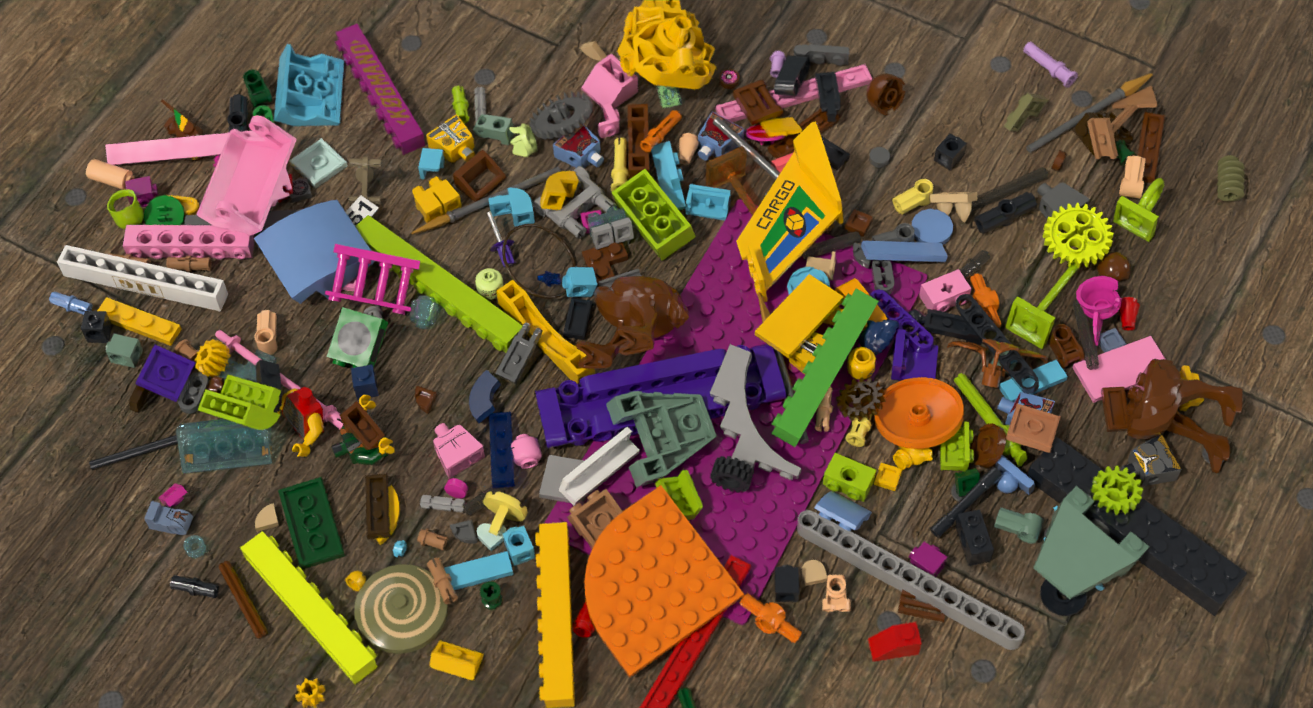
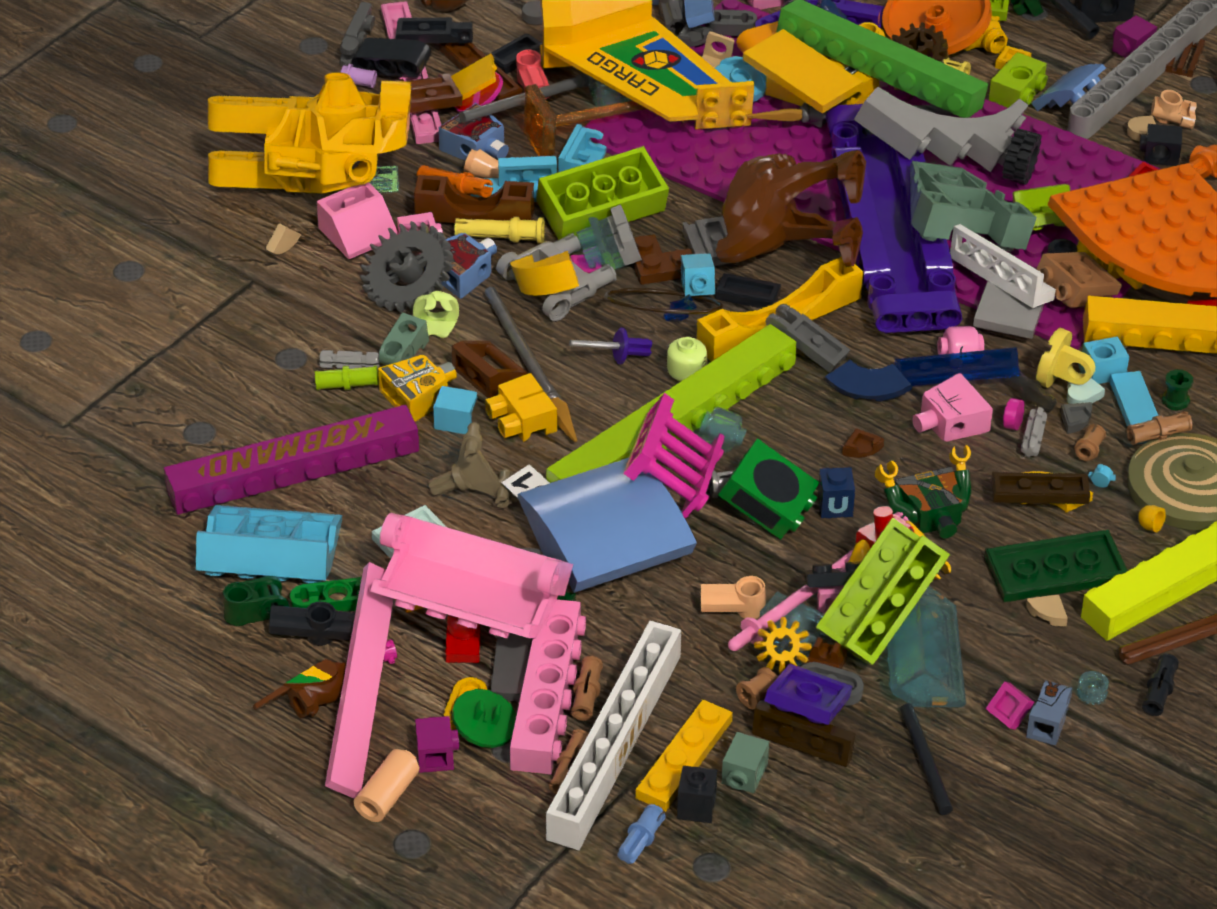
camera: 85 degrees left, 15 degrees down
lime helmet [107,189,144,230] -> none
reddish brown slope [339,401,385,450] -> none
medium azure brick [488,188,535,227] -> none

